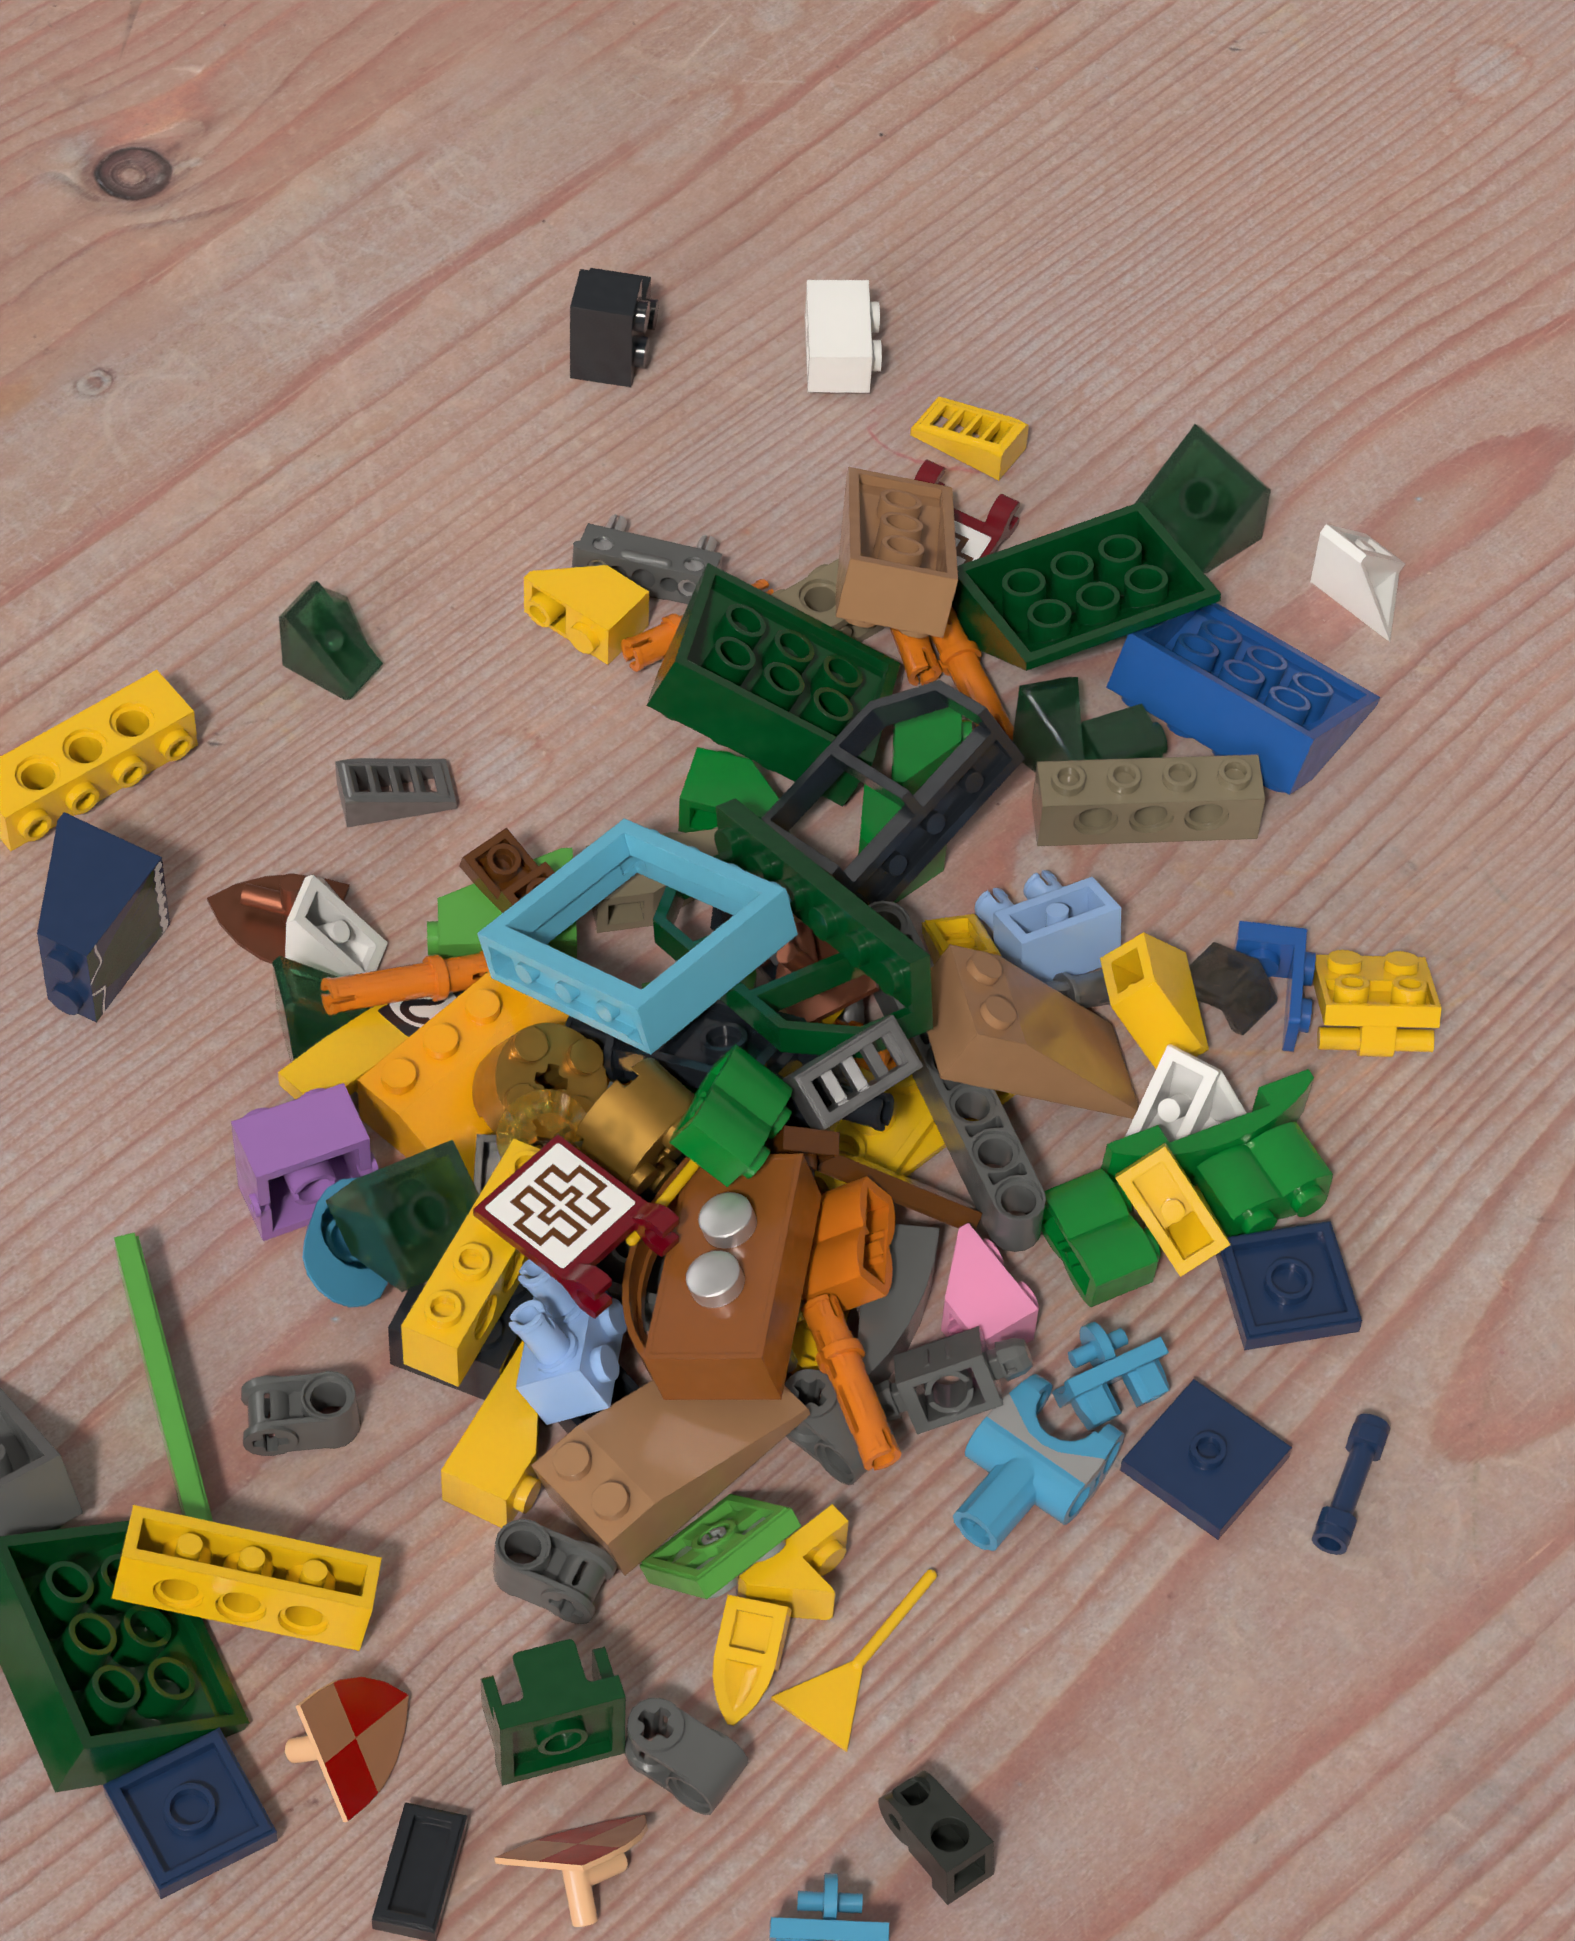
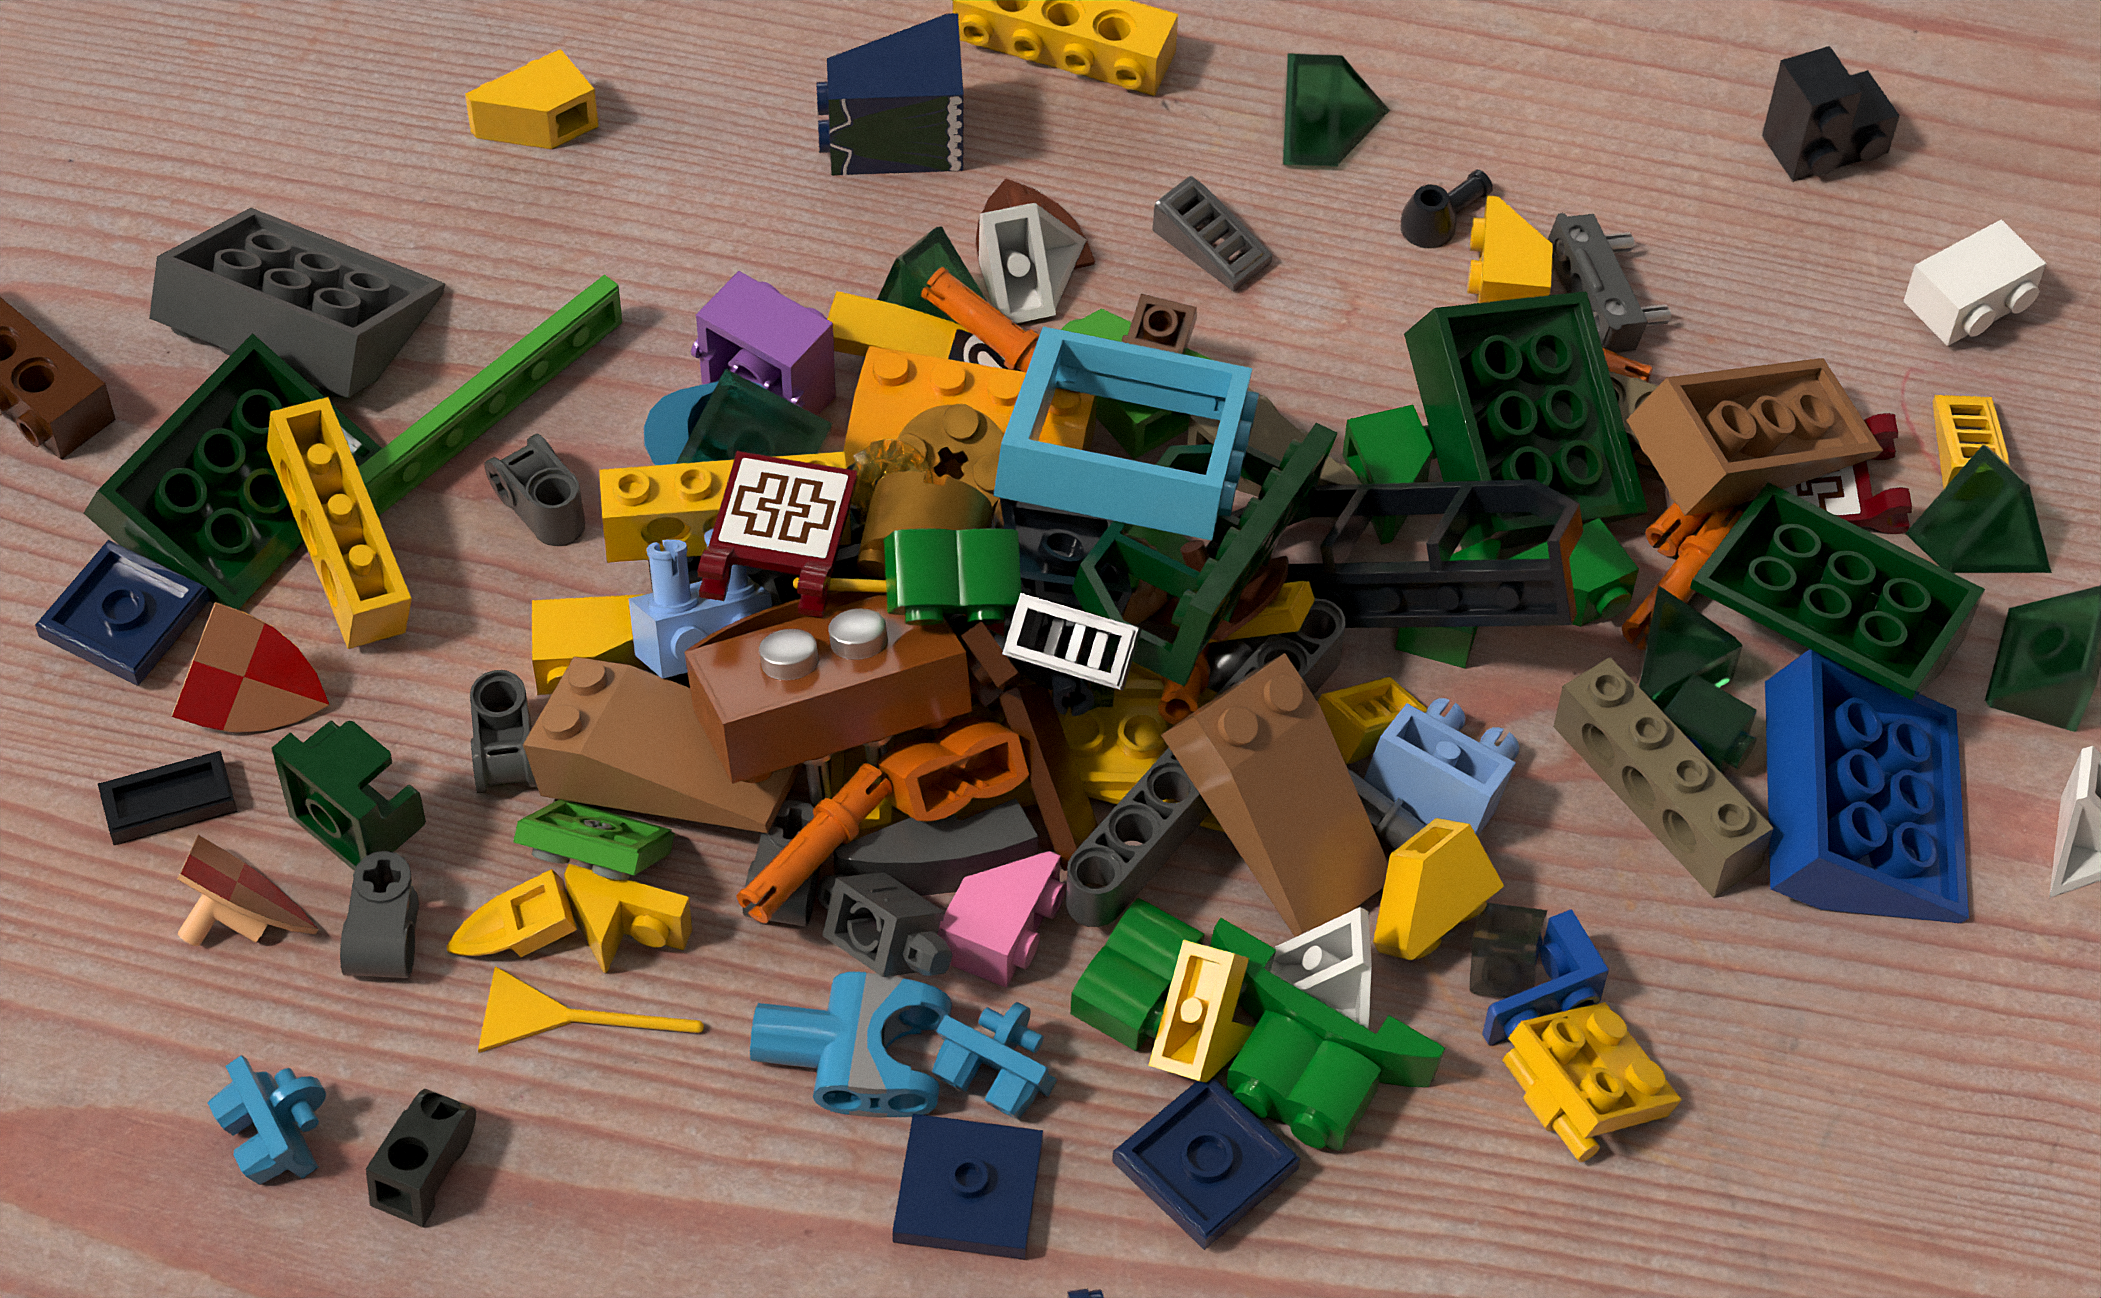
camera: 60 degrees right, 0 degrees up
none -> black bar [1400,169,1493,248]
none -> clear green slope [1905,445,2052,573]

